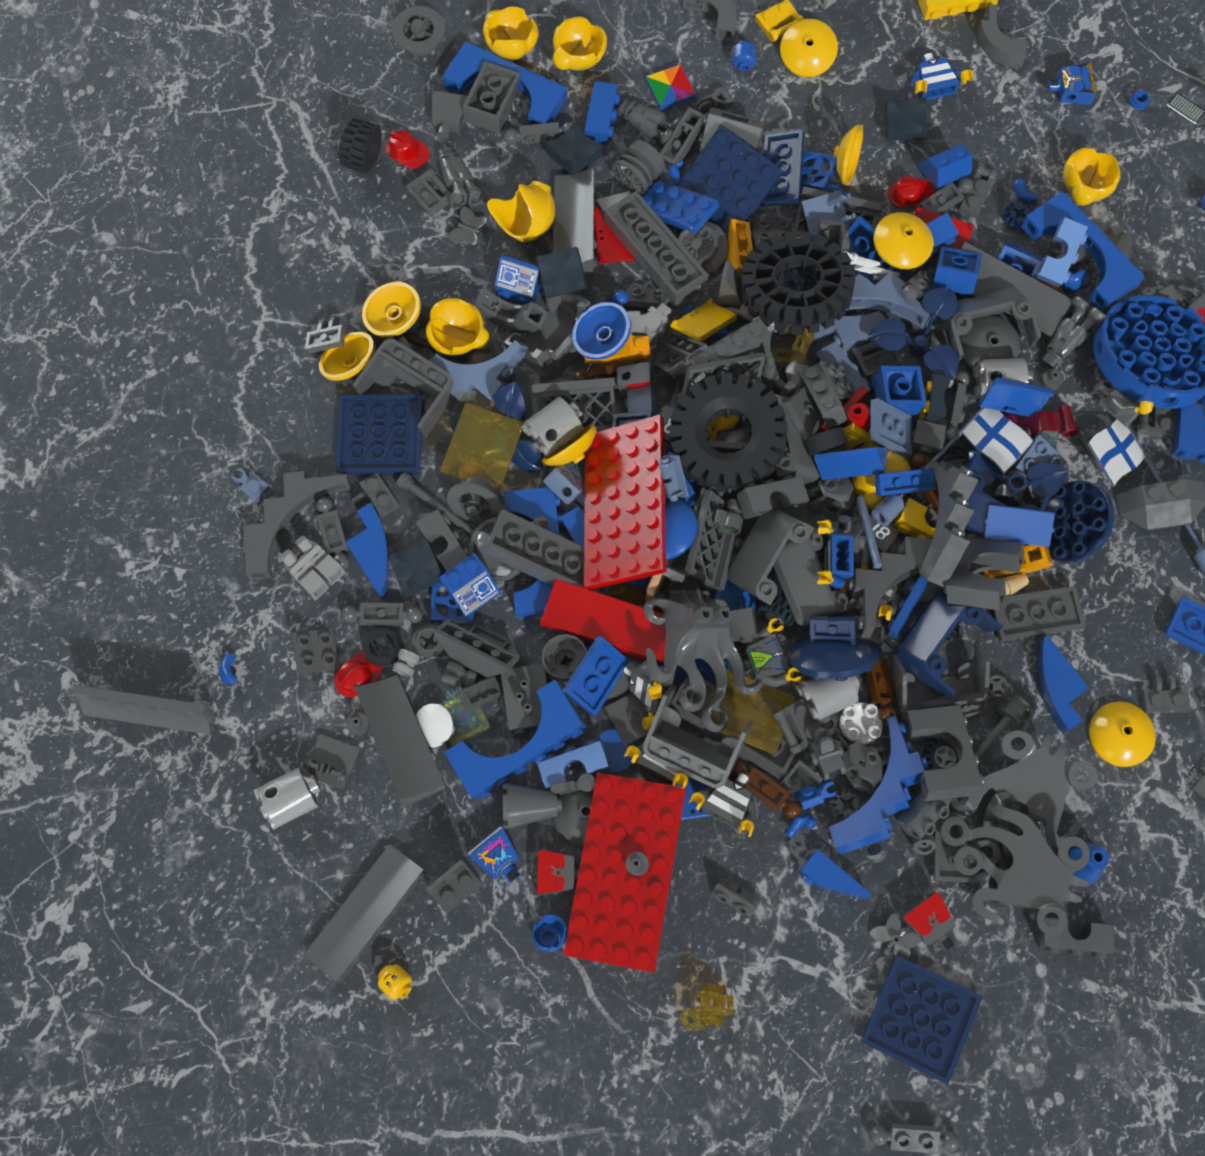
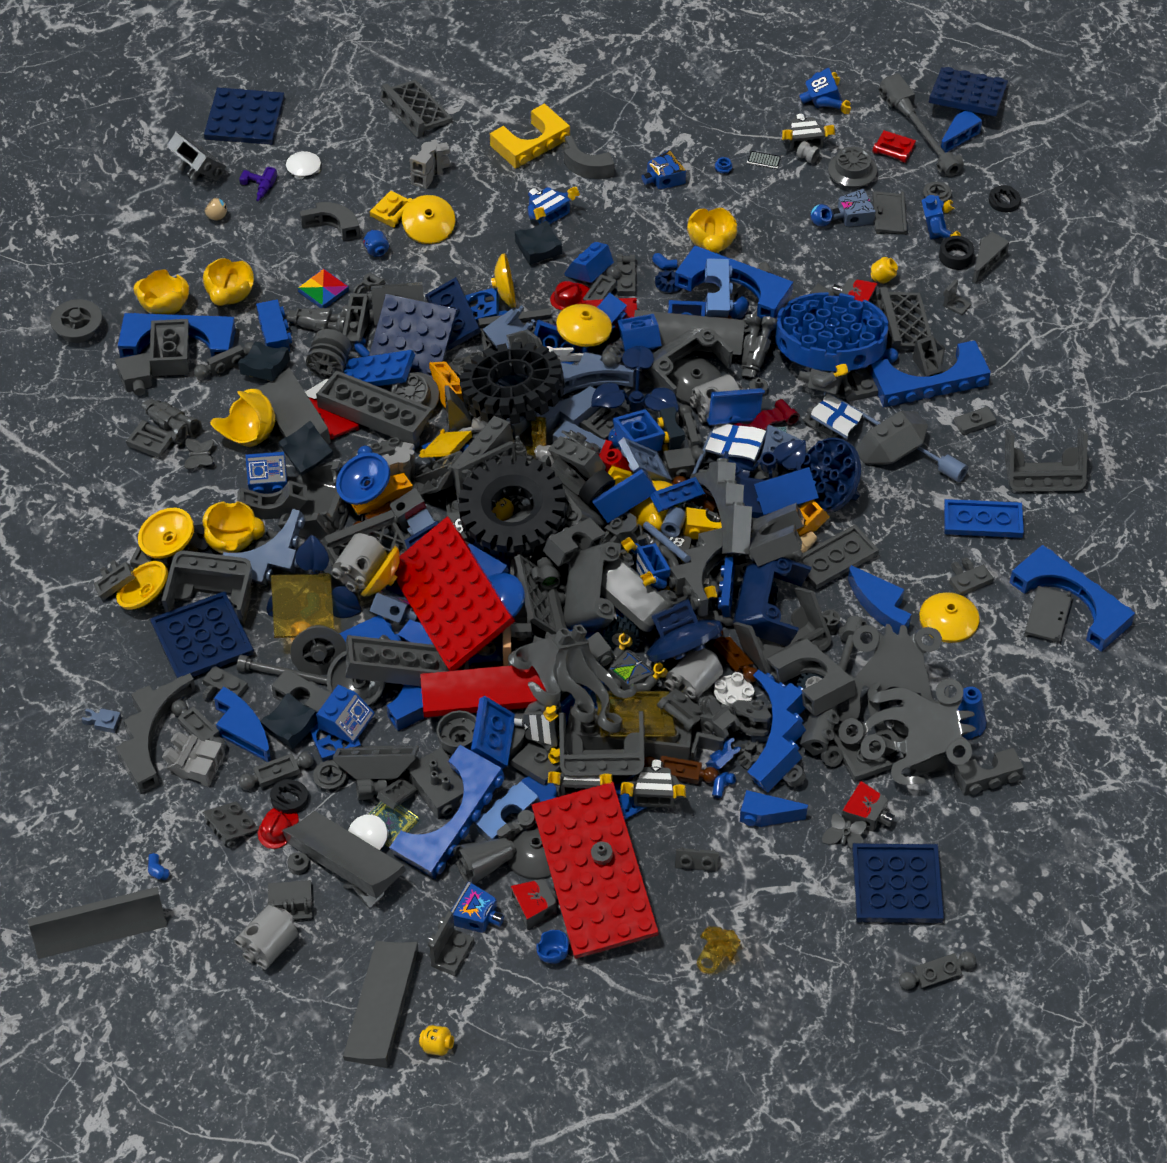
camera: 25 degrees left, 20 degrees down
black tyre [339,118,382,174] -> none
red piece [386,130,429,169] -> none
light grey wheel [392,649,420,678] -> none
sand blue hinge [659,455,689,502] -> none

